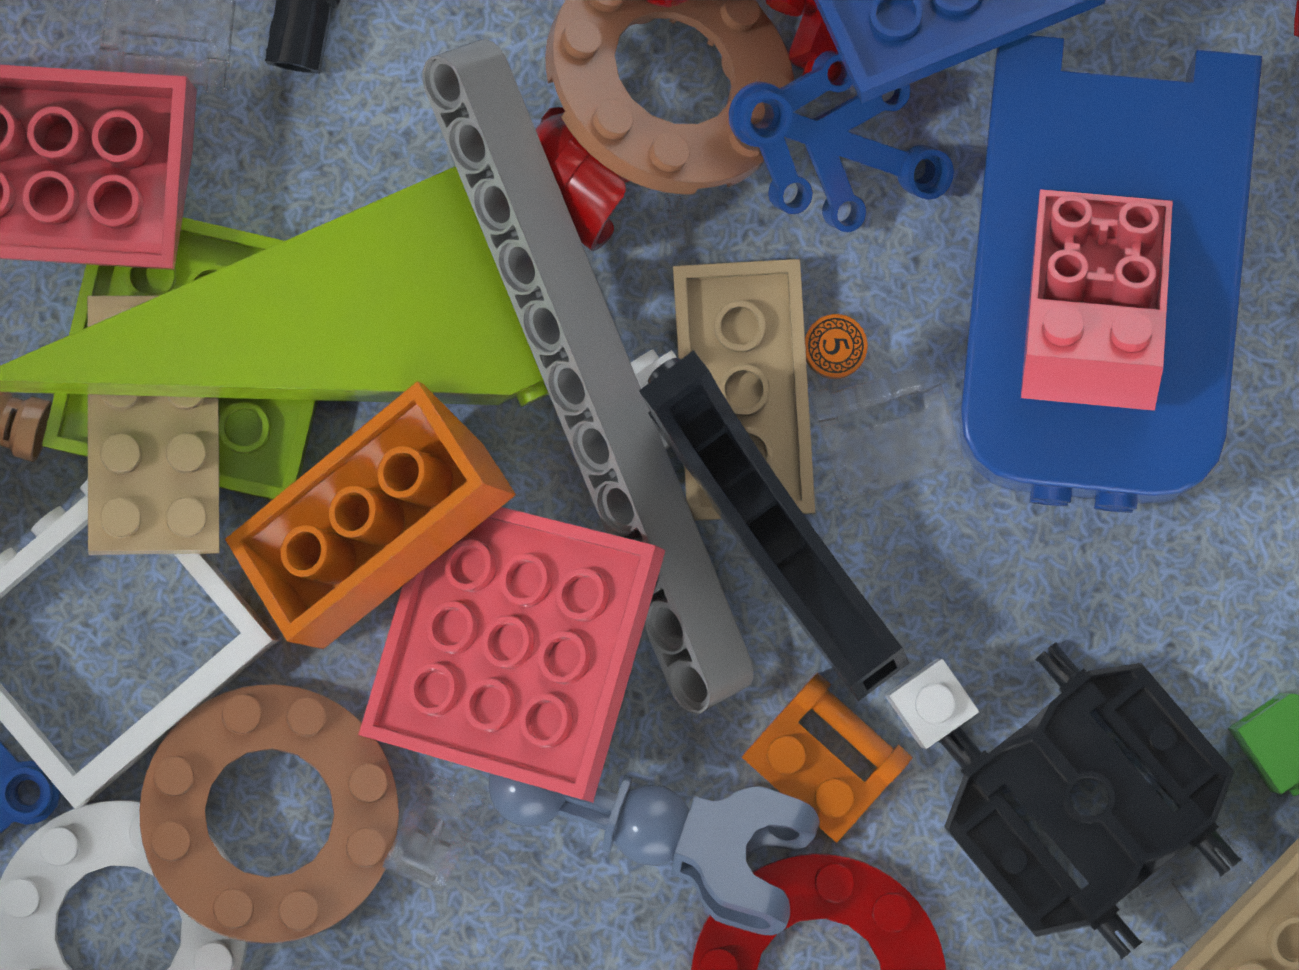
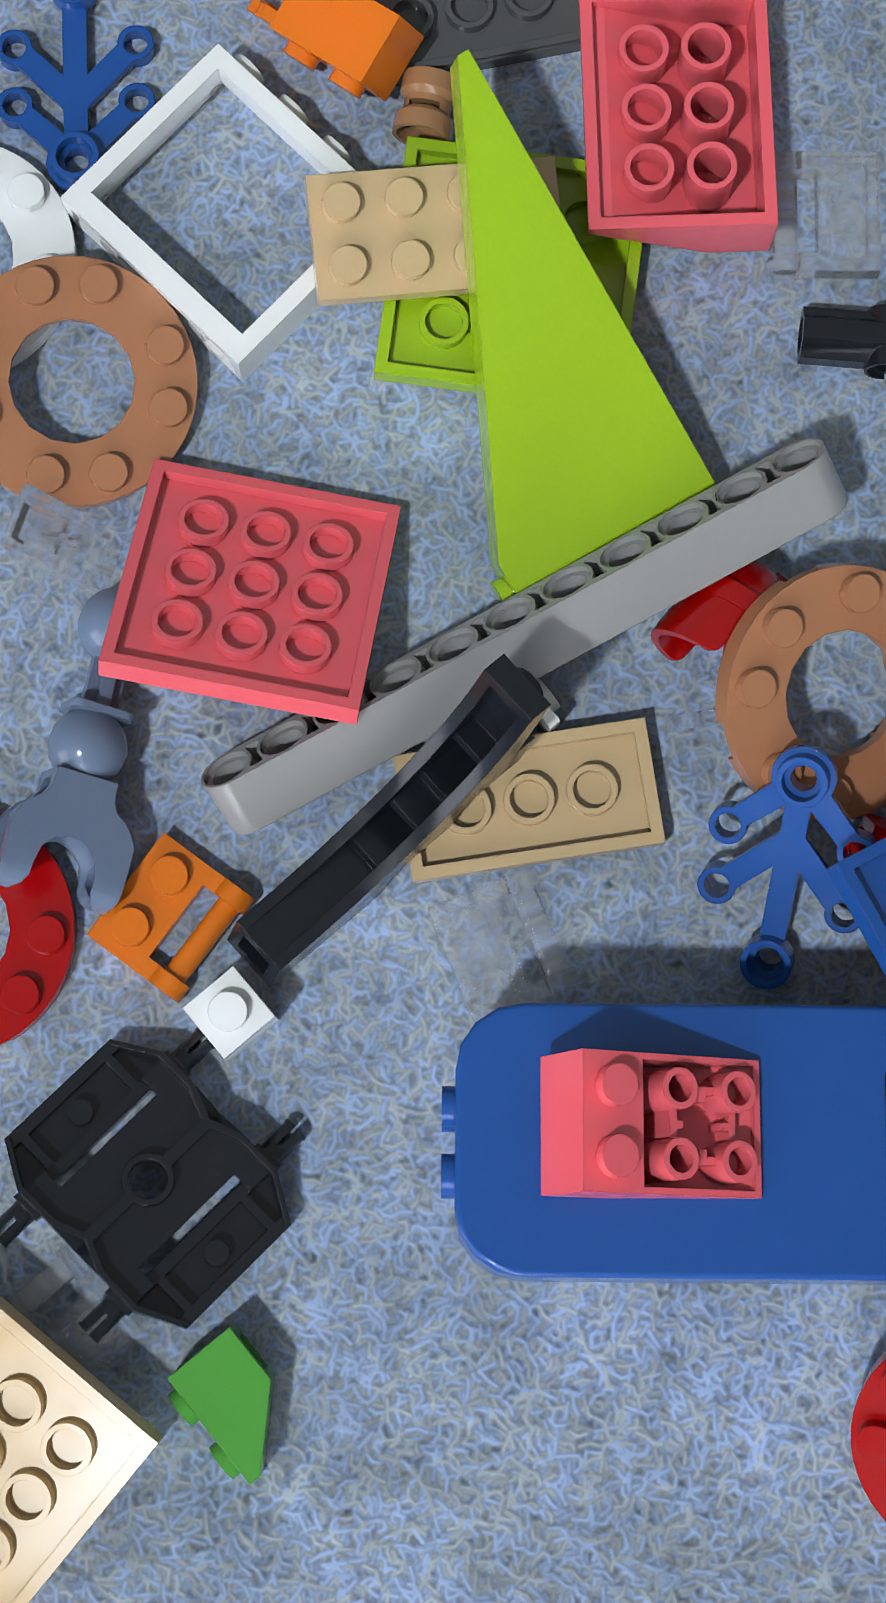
camera: 85 degrees right, 5 degrees down
orange slope [225,381,516,649] -> none
orange tile [805,314,868,379] -> none

